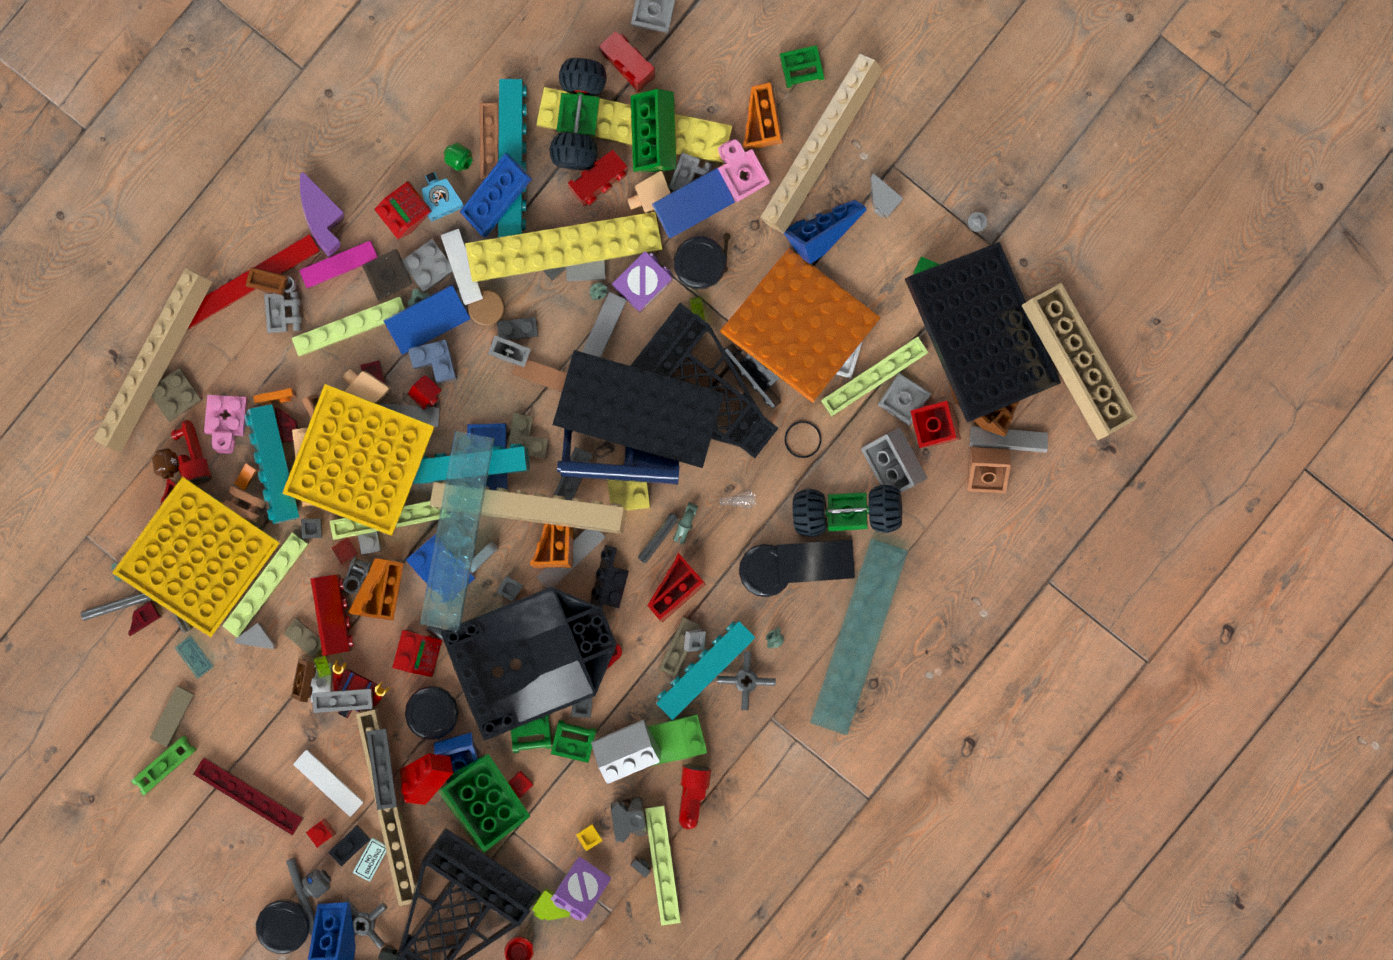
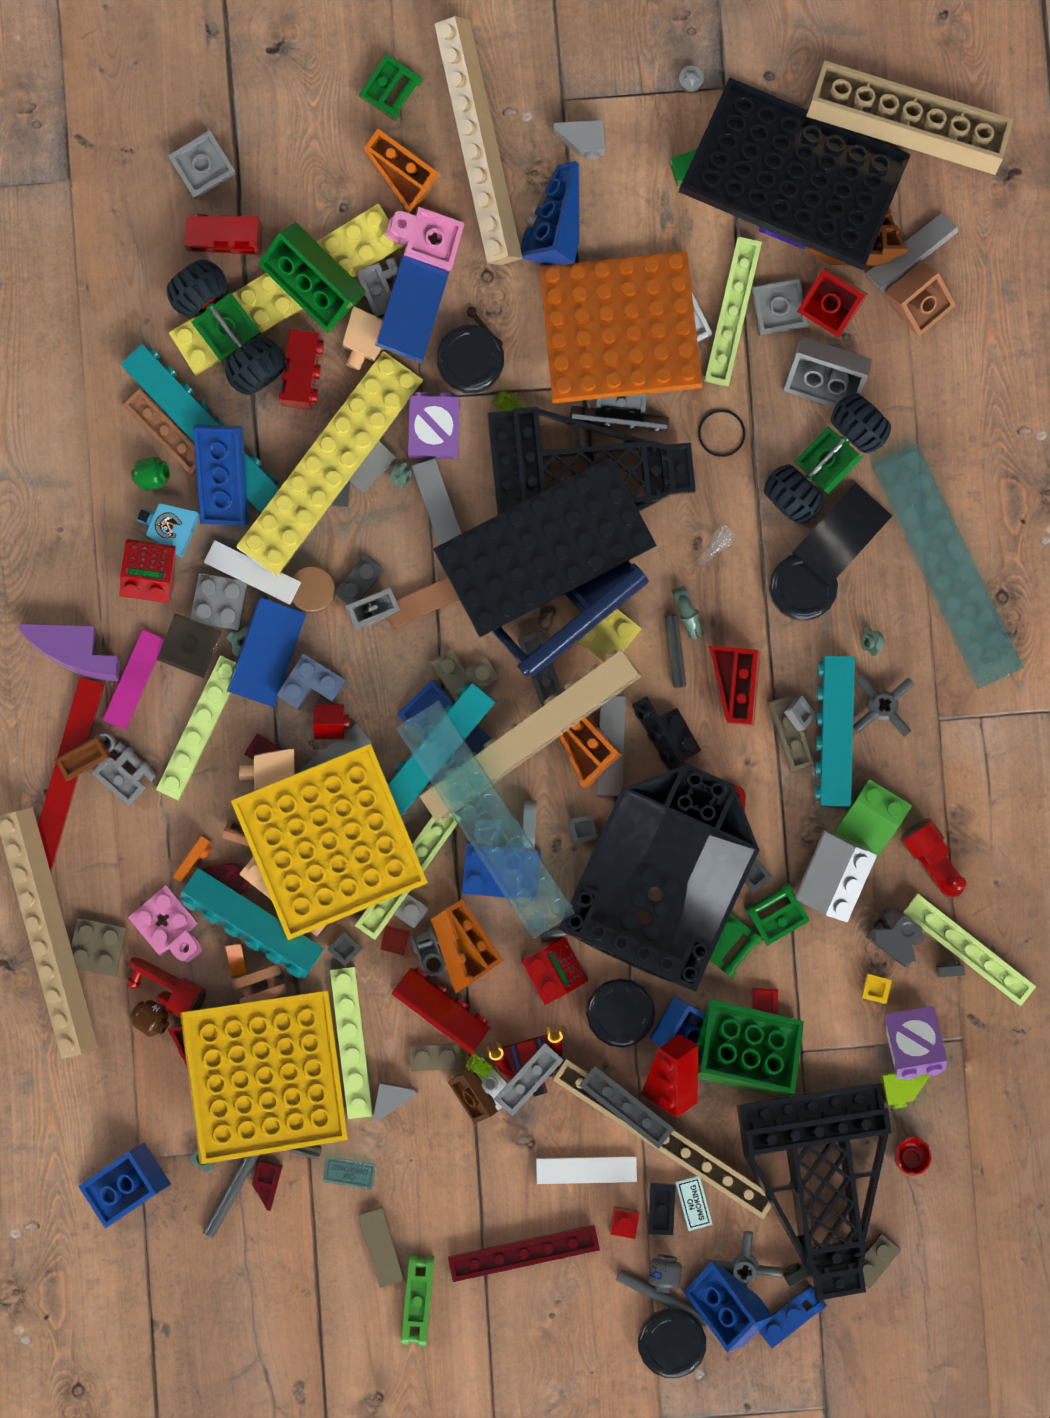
camera: 40 degrees left, 0 degrees up
none -> blue slope [78,1142,171,1228]

